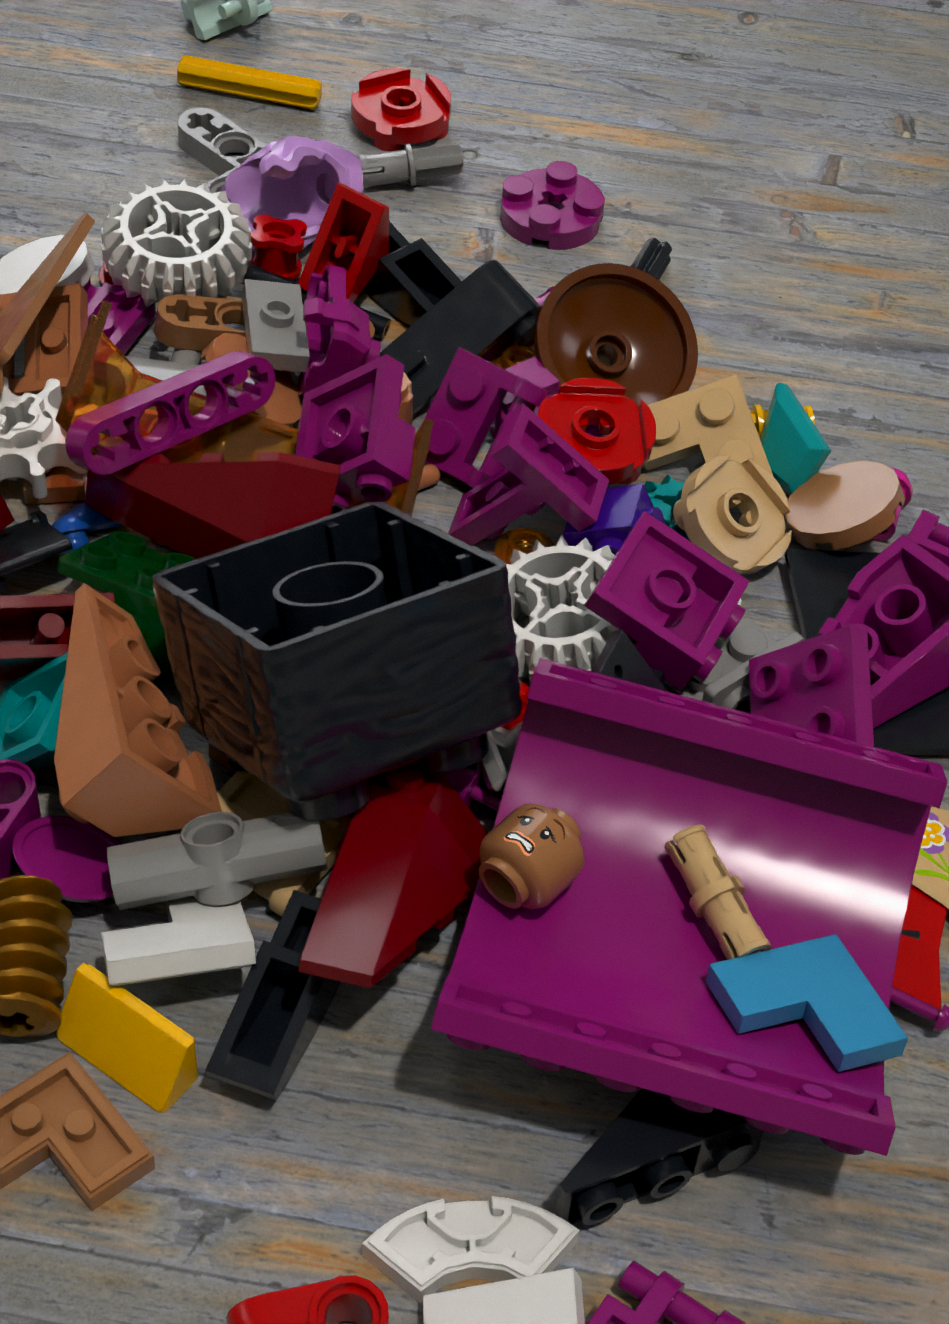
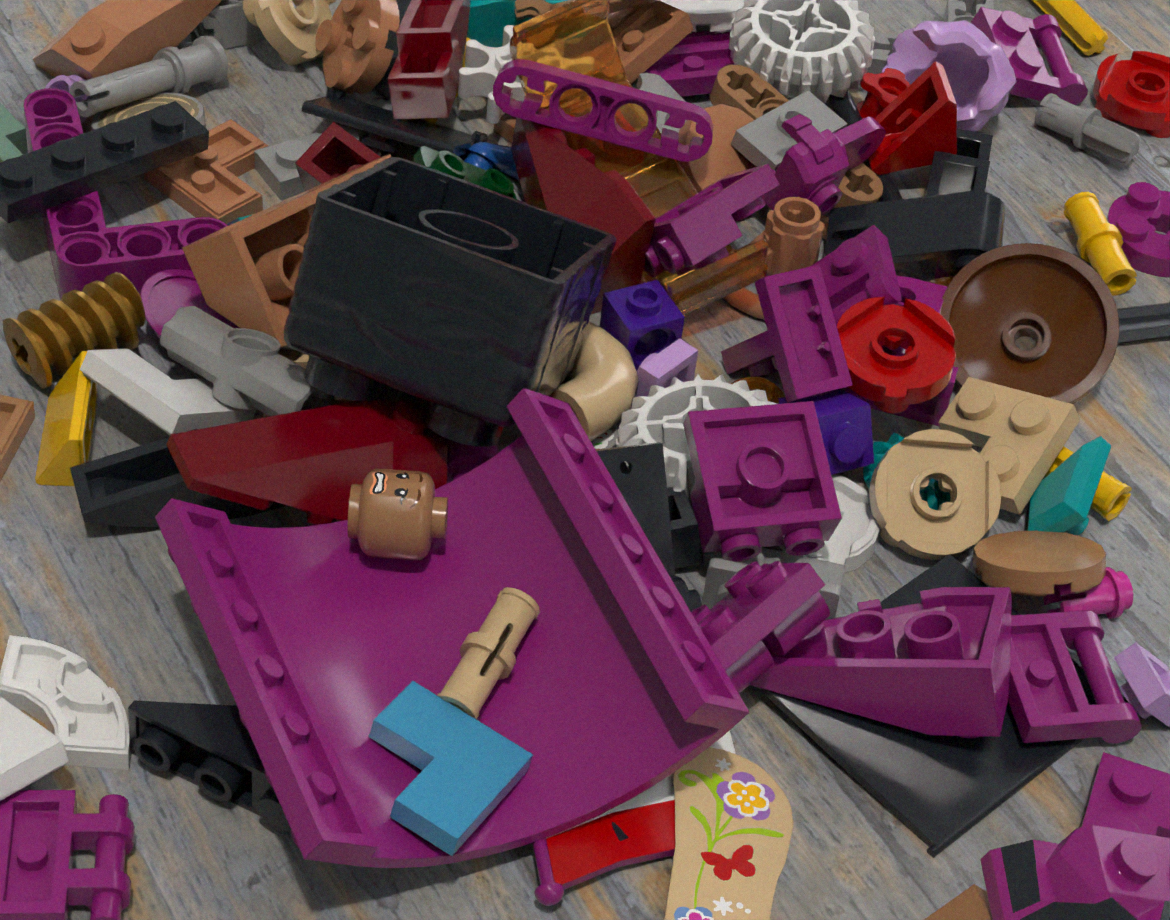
camera: 50 degrees right, 5 degrees down
none -> magenta plate [971,7,1088,105]
none -> yellow pin [1063,192,1137,296]

